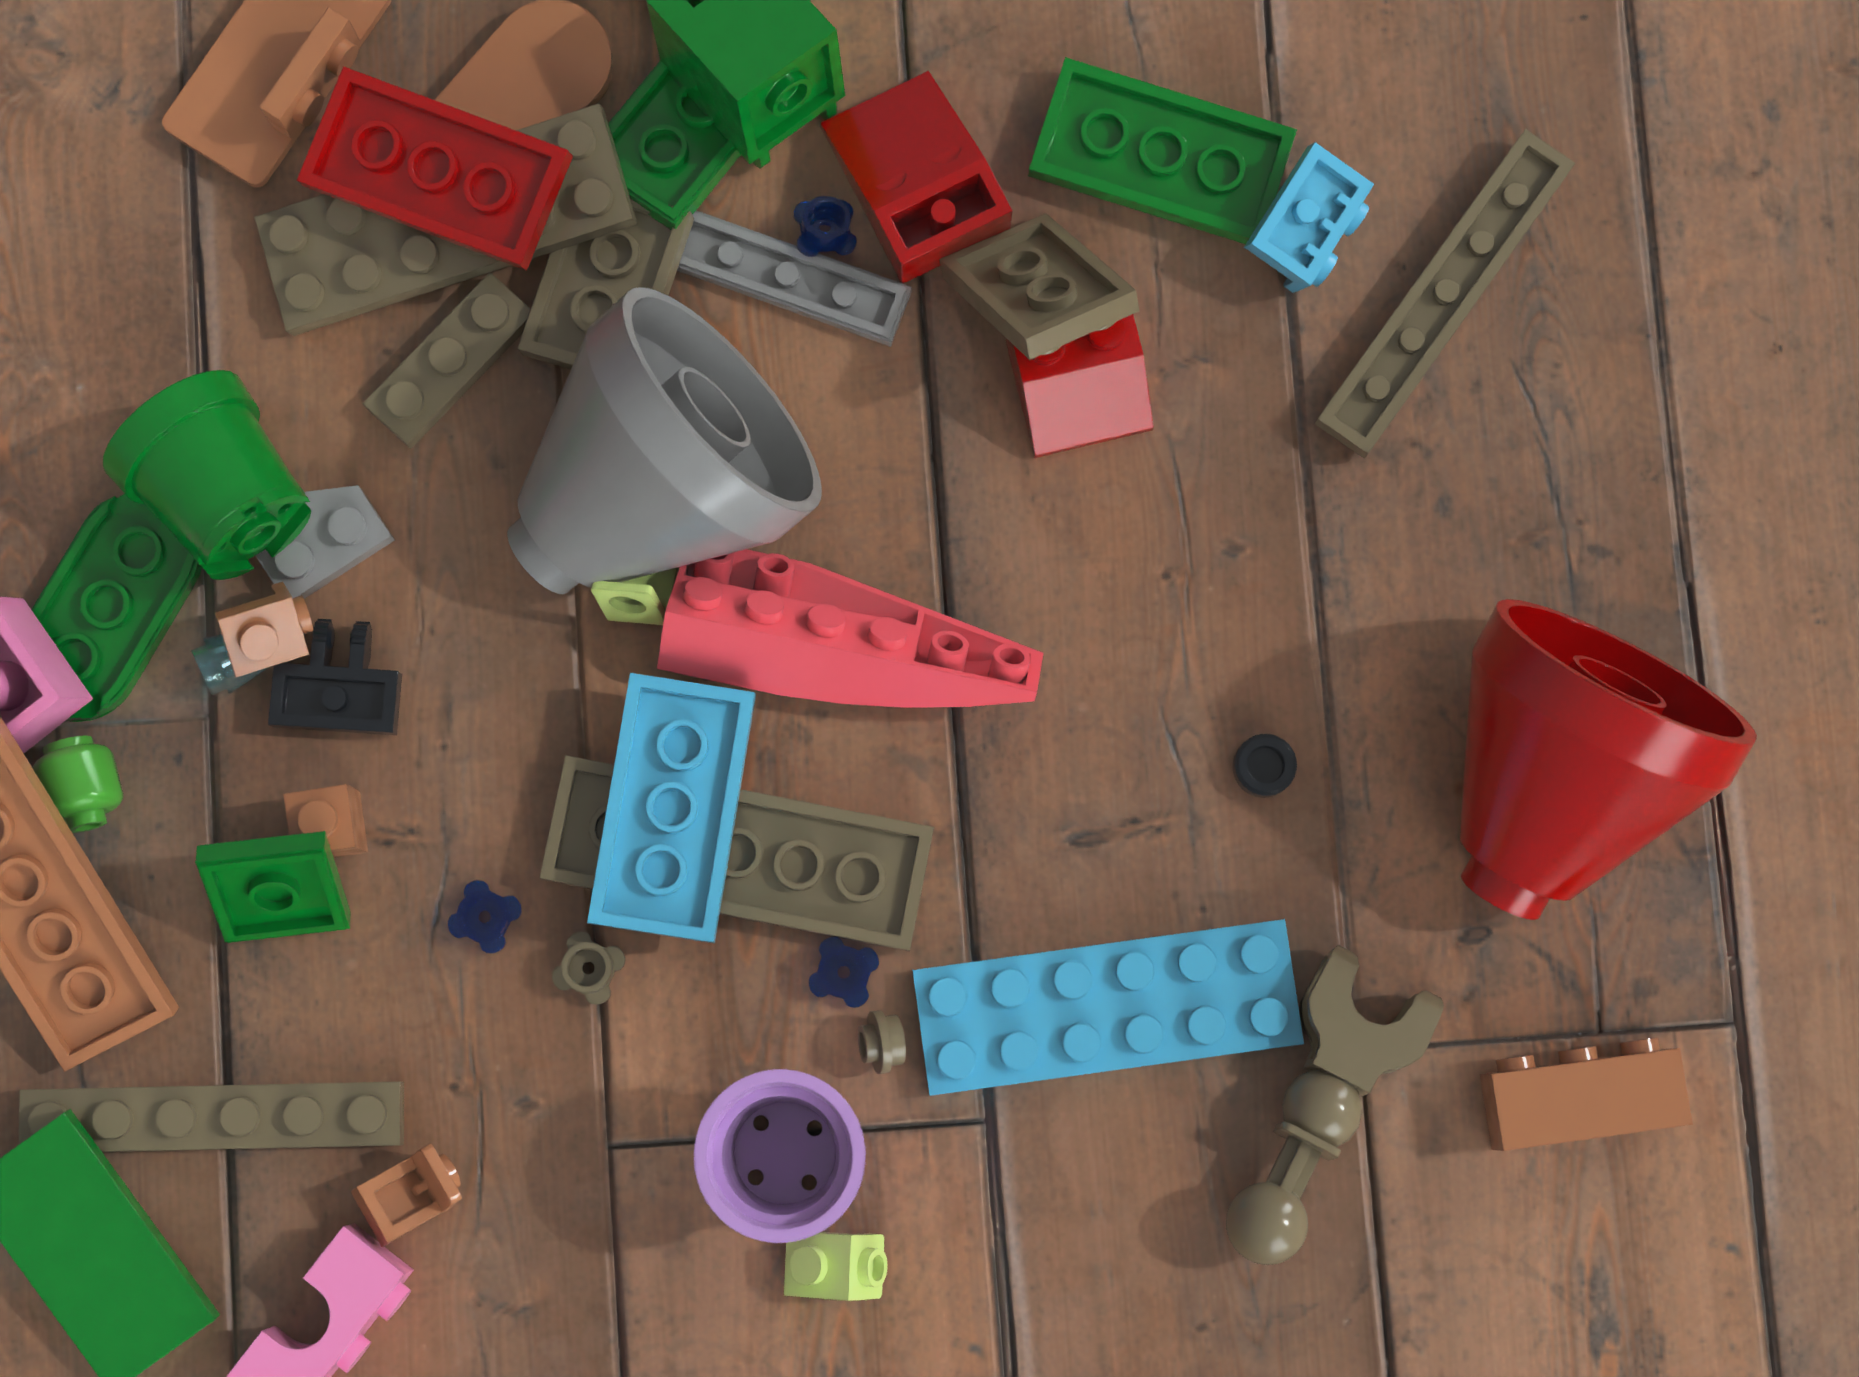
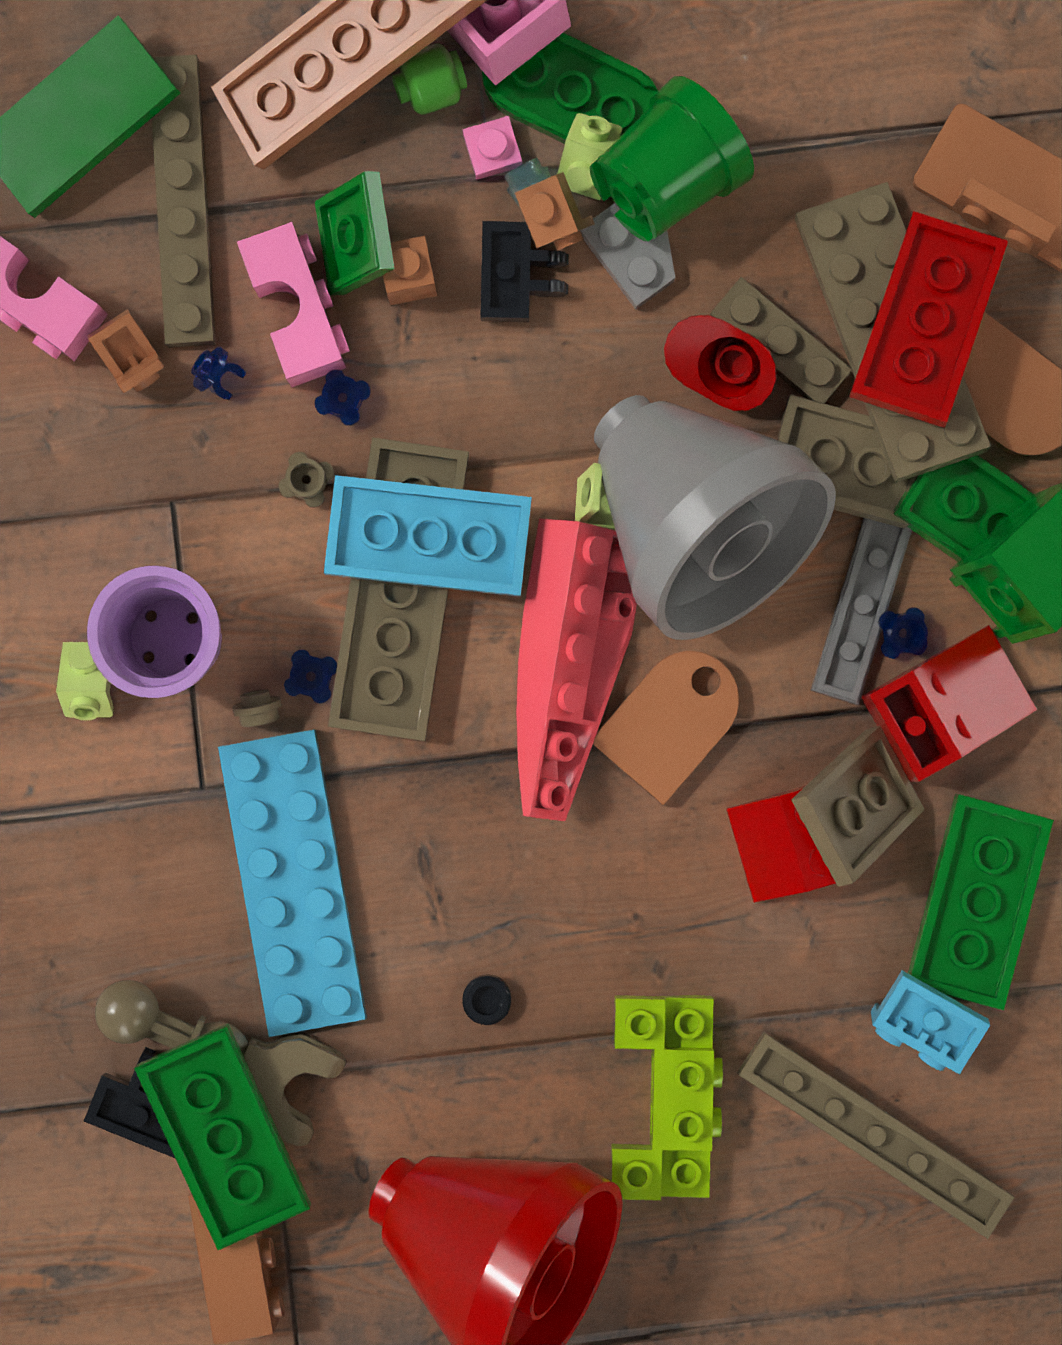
camera: 90 degrees right, 5 degrees up
none -> black hinge [83,1047,175,1158]
none -> green tile [134,1023,311,1250]
none -> clear blue plate [191,347,246,400]
none -> bright pink arch [237,222,350,387]
none -> bright pink plate [462,116,522,180]
none -> yellowish green bracket [557,113,622,200]
none -> nougat tile [593,651,739,805]
none -> lime bracket [611,995,723,1200]
none -> red piece [664,315,776,411]

